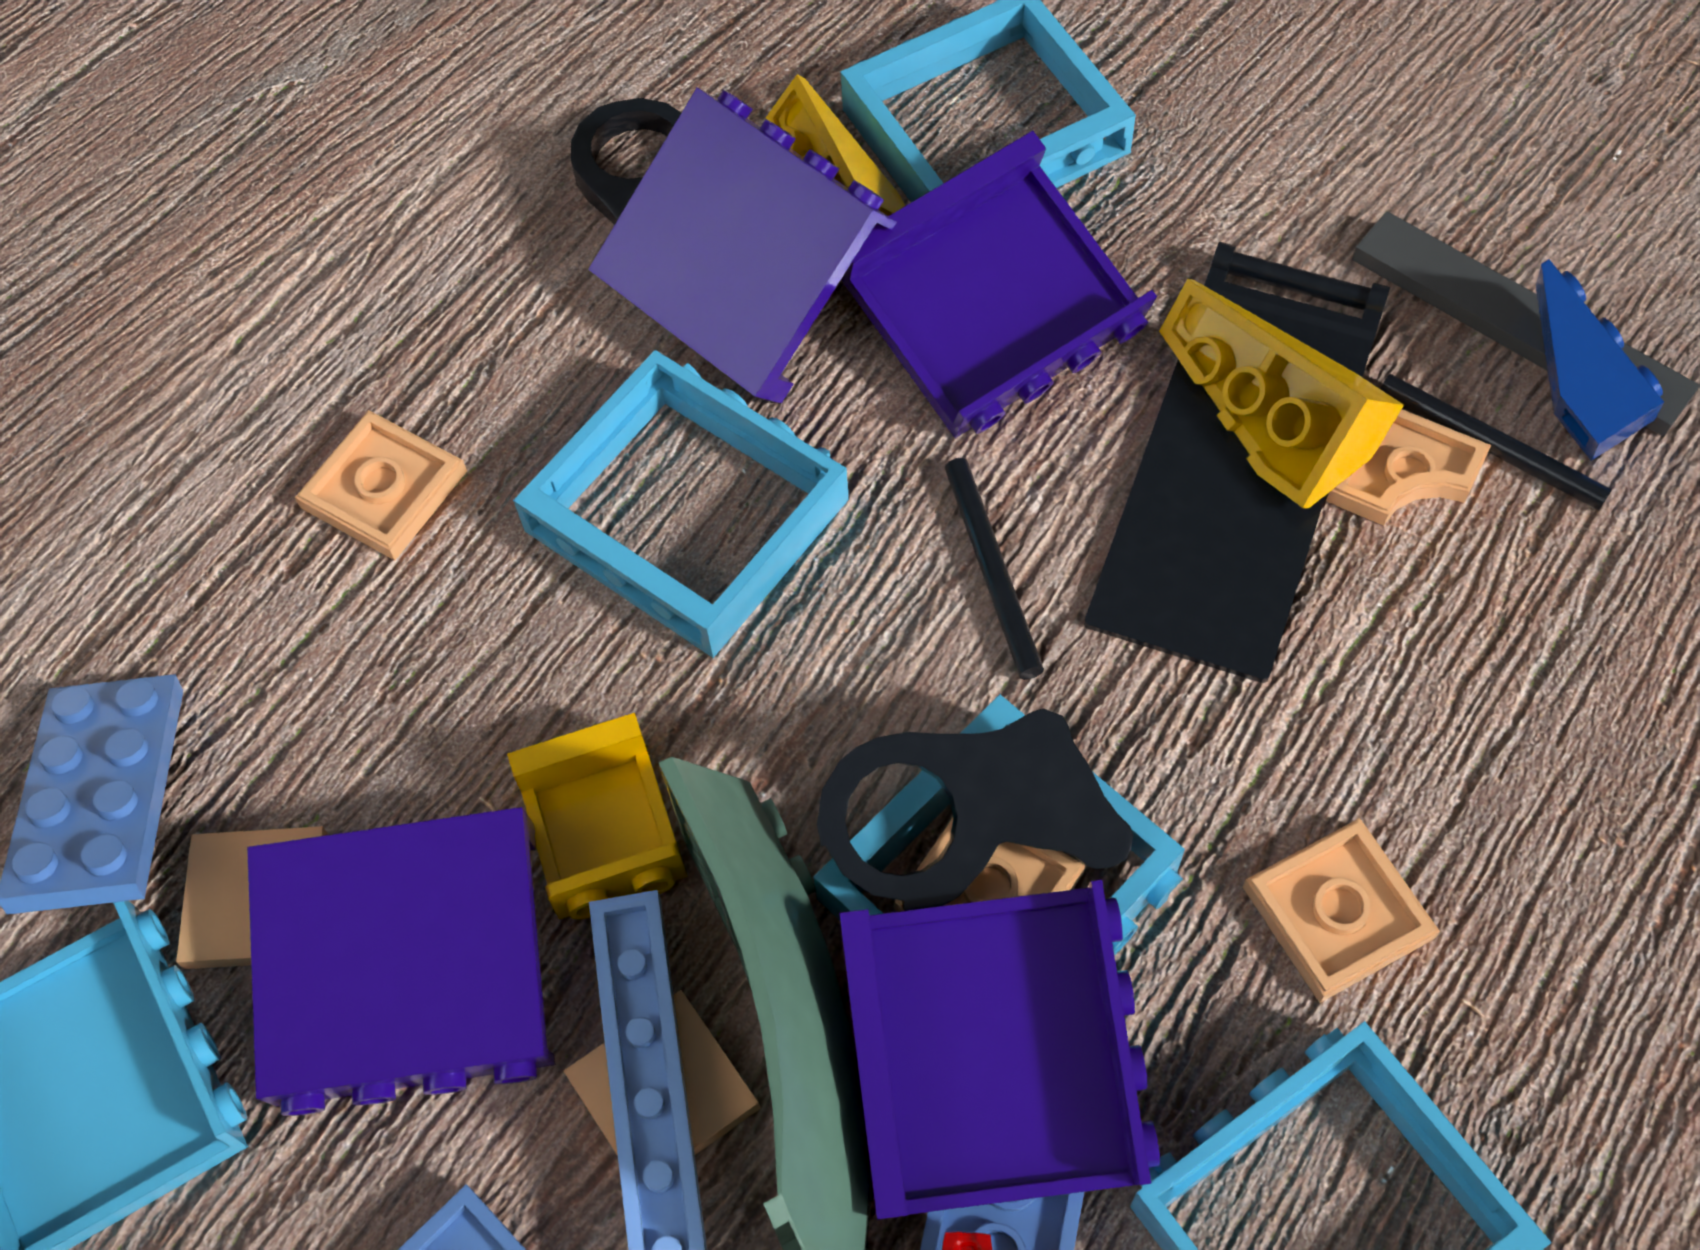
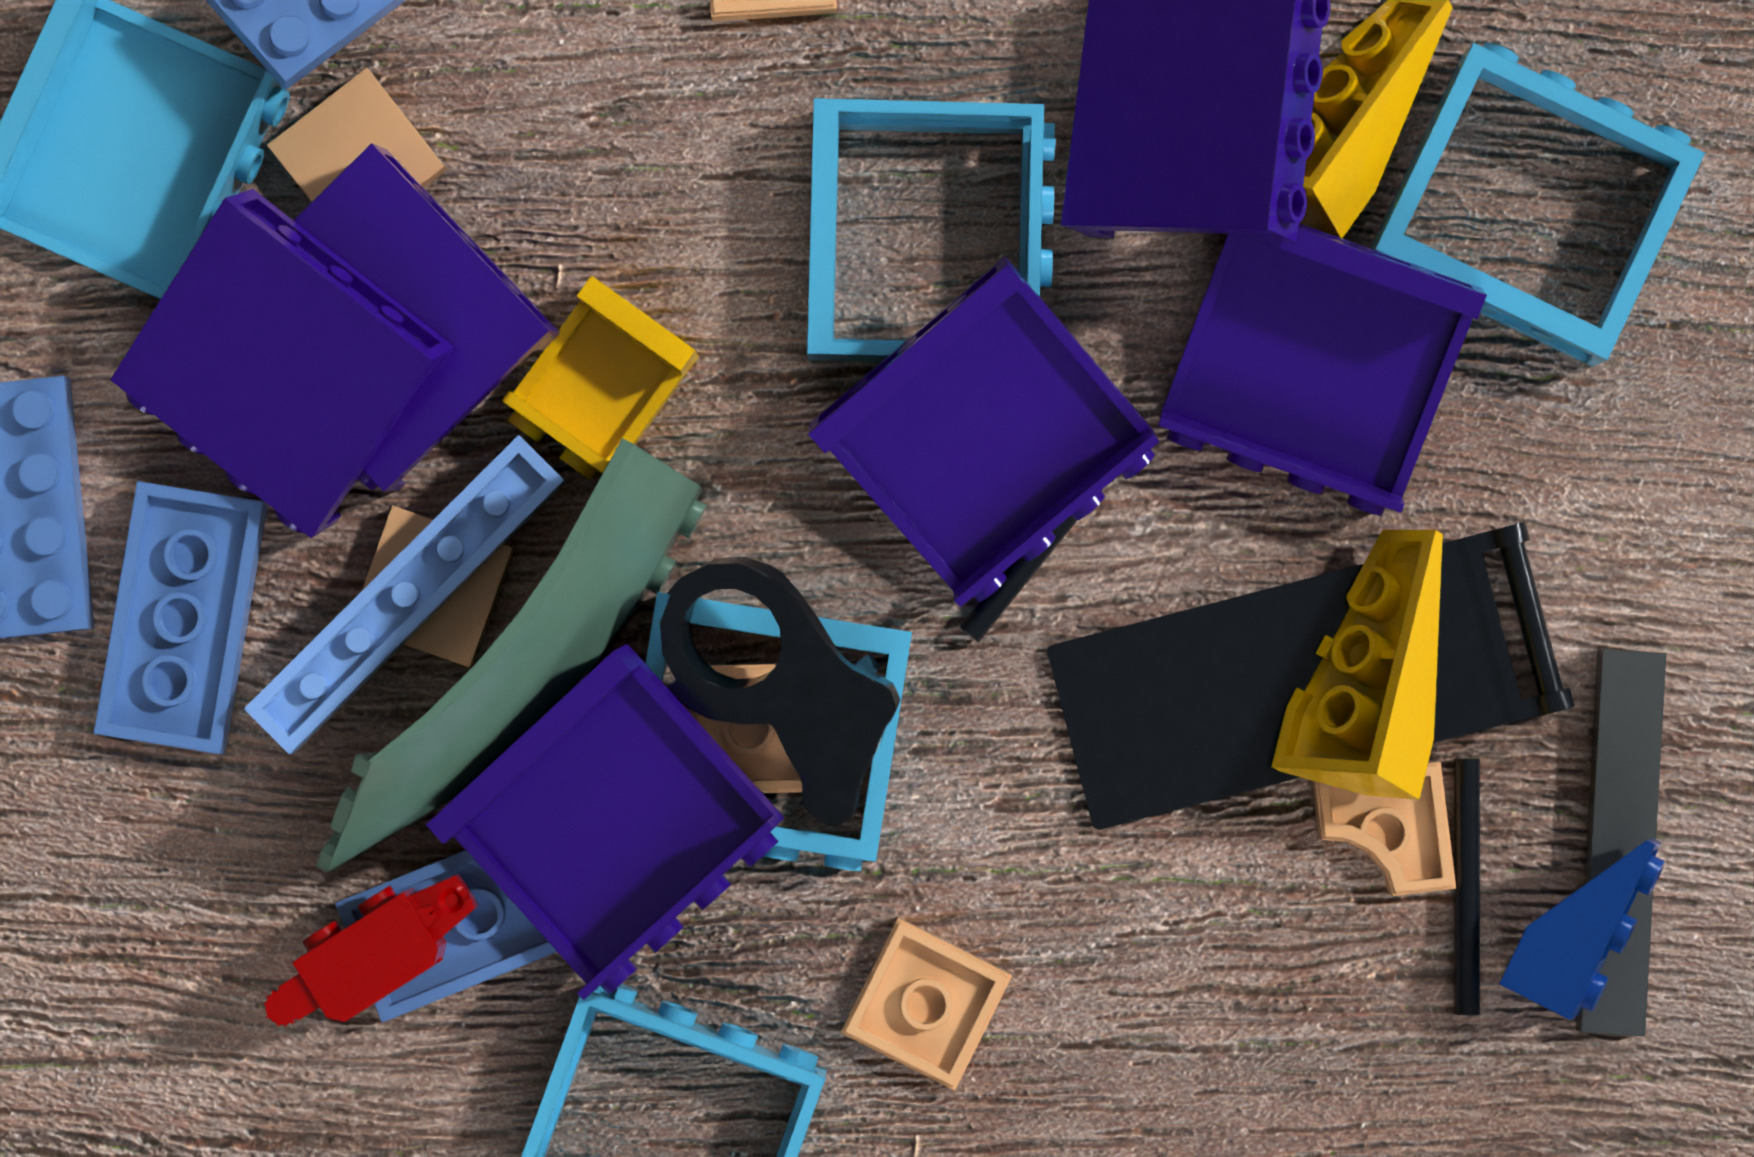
camera: 45 degrees right, 25 degrees up
none -> dark purple panel [110,189,456,538]
none -> dark purple panel [808,256,1159,607]

